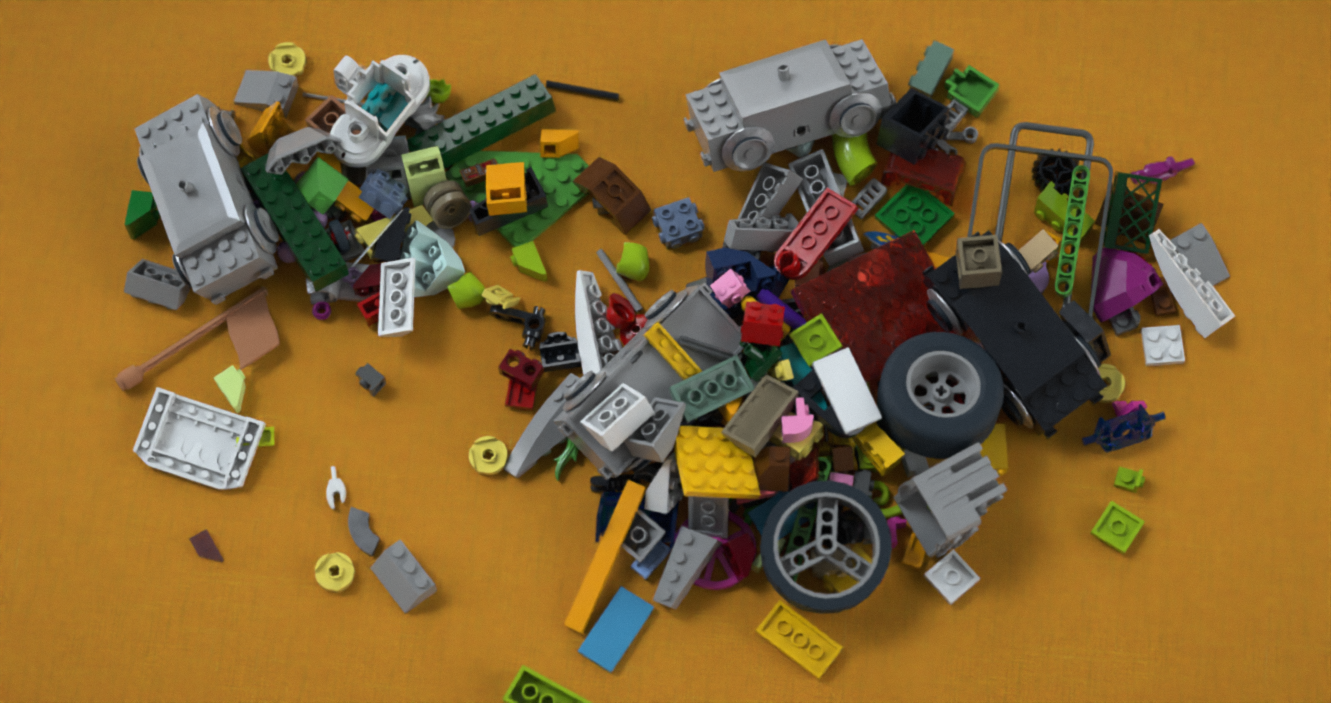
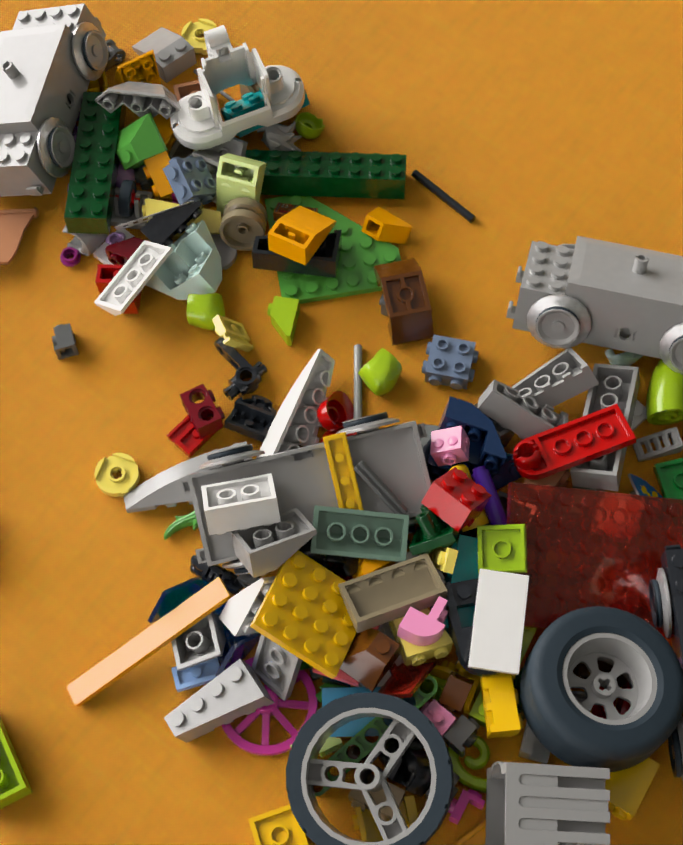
camera: 35 degrees right, 5 degrees down
dark azure tile [578,586,654,673] -> none
dark red slope [721,532,756,580] -> none

